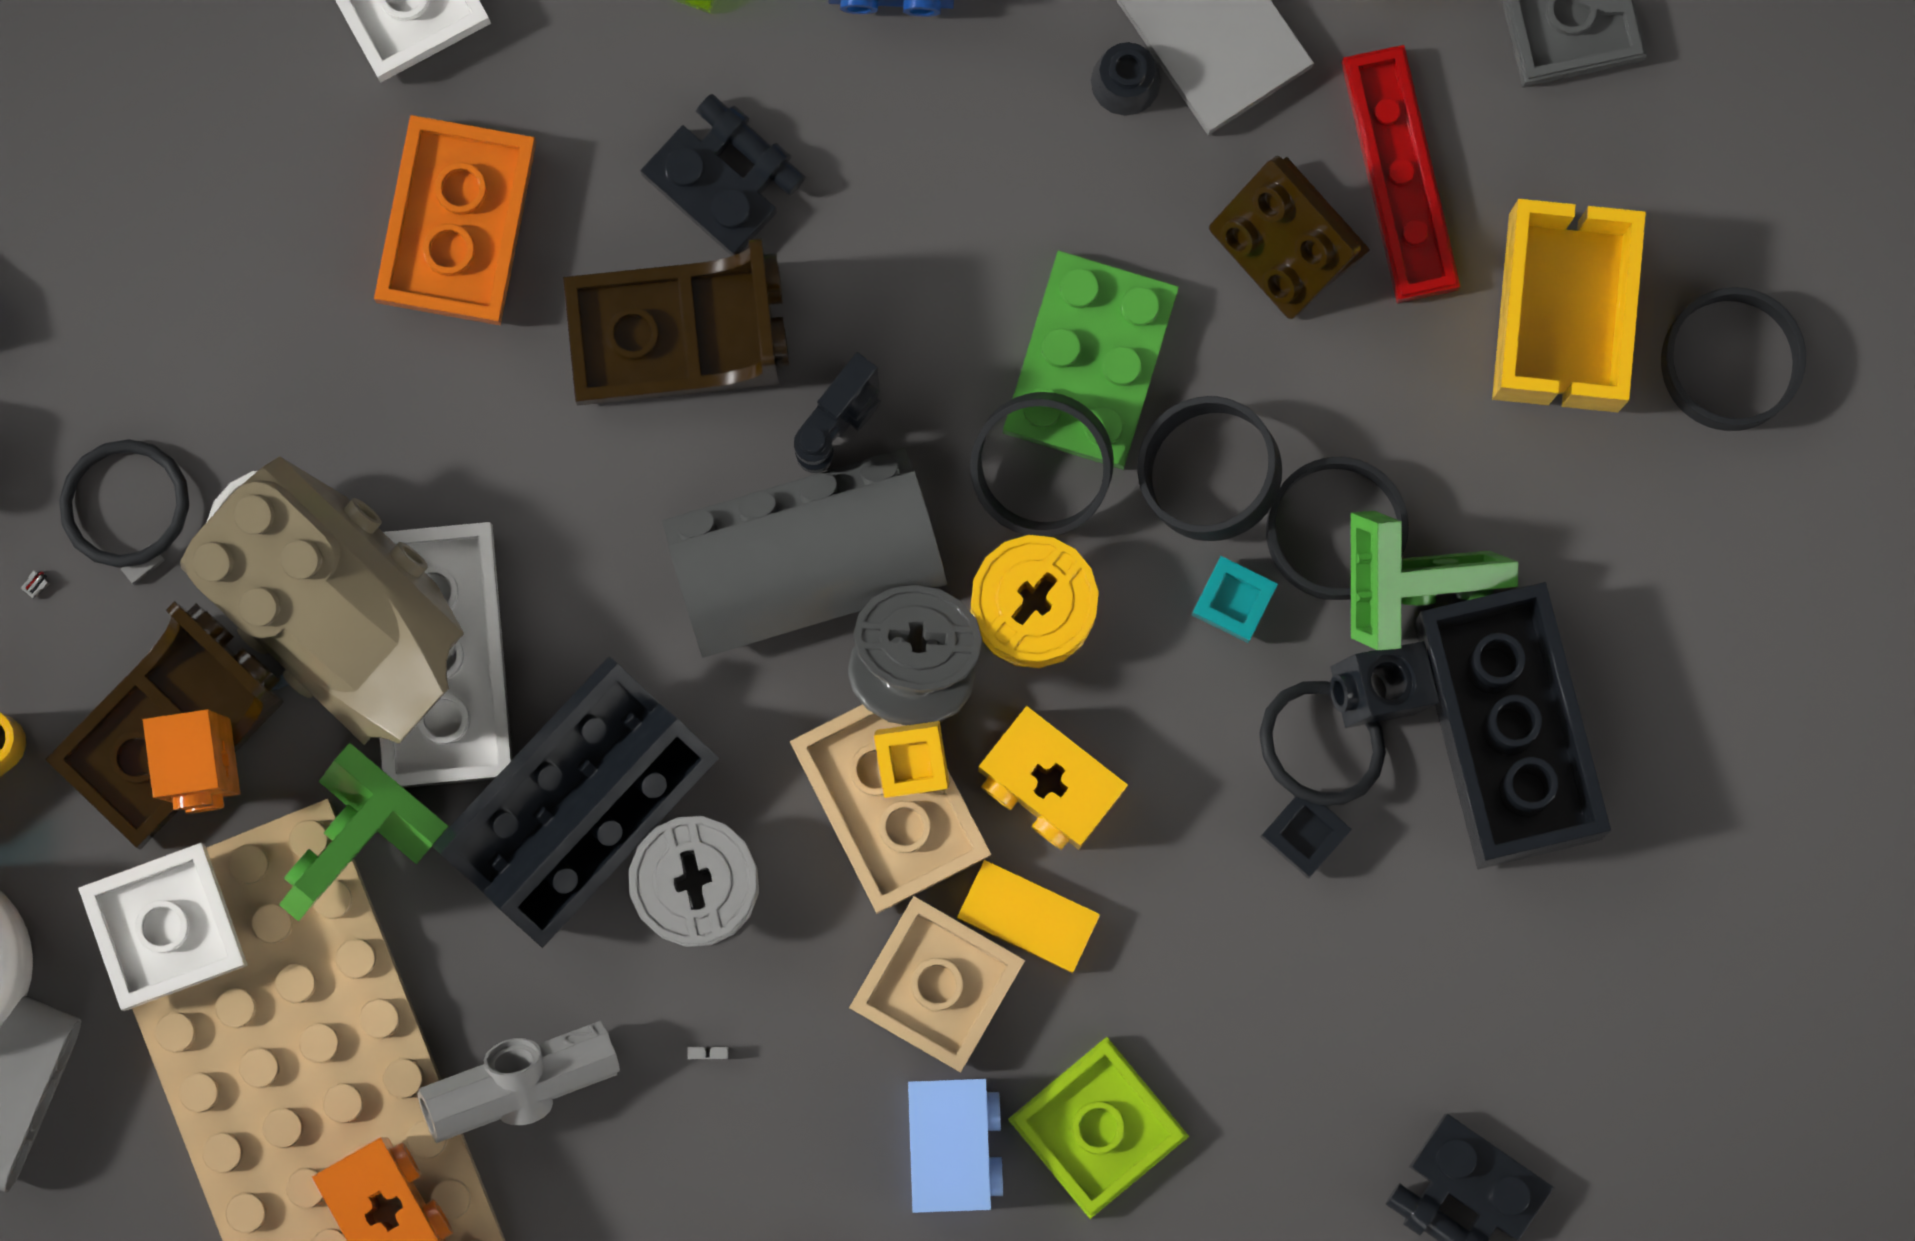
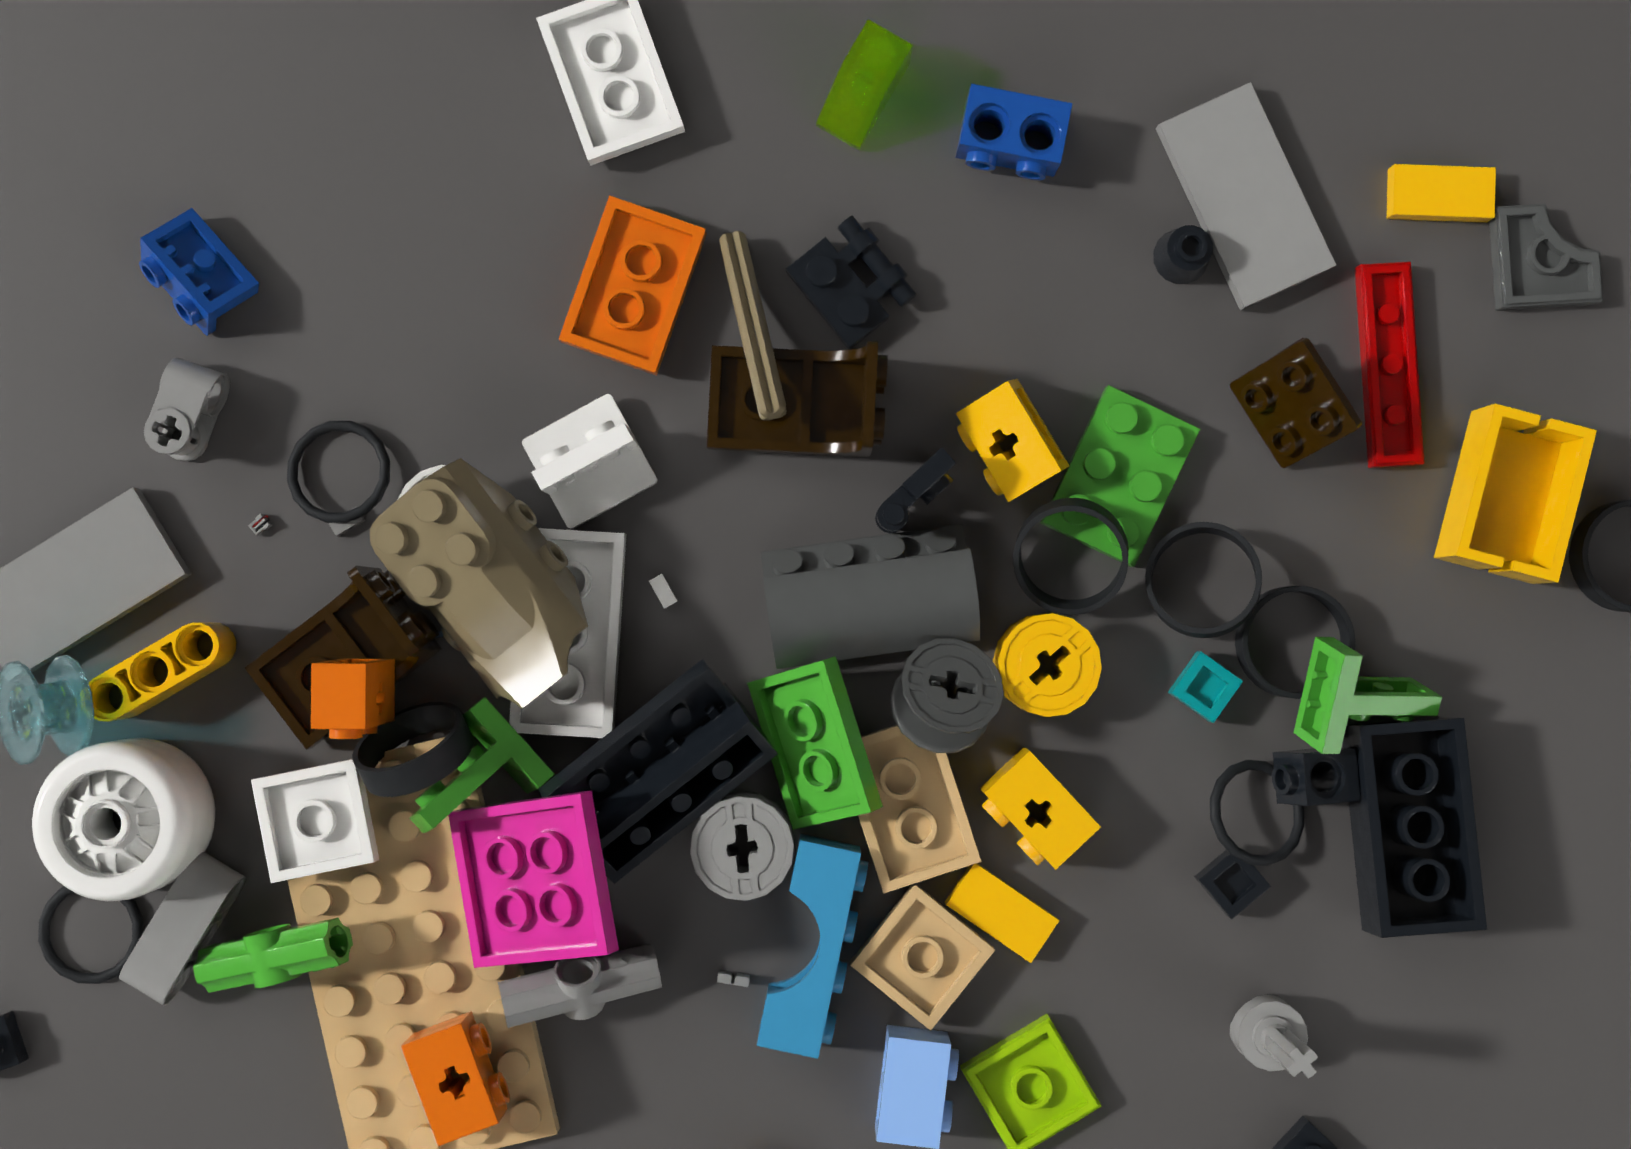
camera: 10 degrees right, 5 degrees up
yellow plate [874,721,950,798] -> none
none -> bright green piece [193,918,353,993]
none -> black tyre [352,702,474,797]
none -> dark pink plate [448,790,619,968]
none -> white bracket [522,394,658,529]
none -> white piece [649,574,678,609]
none -> dark tan axle [719,231,787,421]
none -> bright green plate [747,656,883,830]
none -> dark azure arch [757,834,869,1059]
none -> yellow brick [955,379,1070,502]
none -> light grey piece [1229,994,1318,1079]

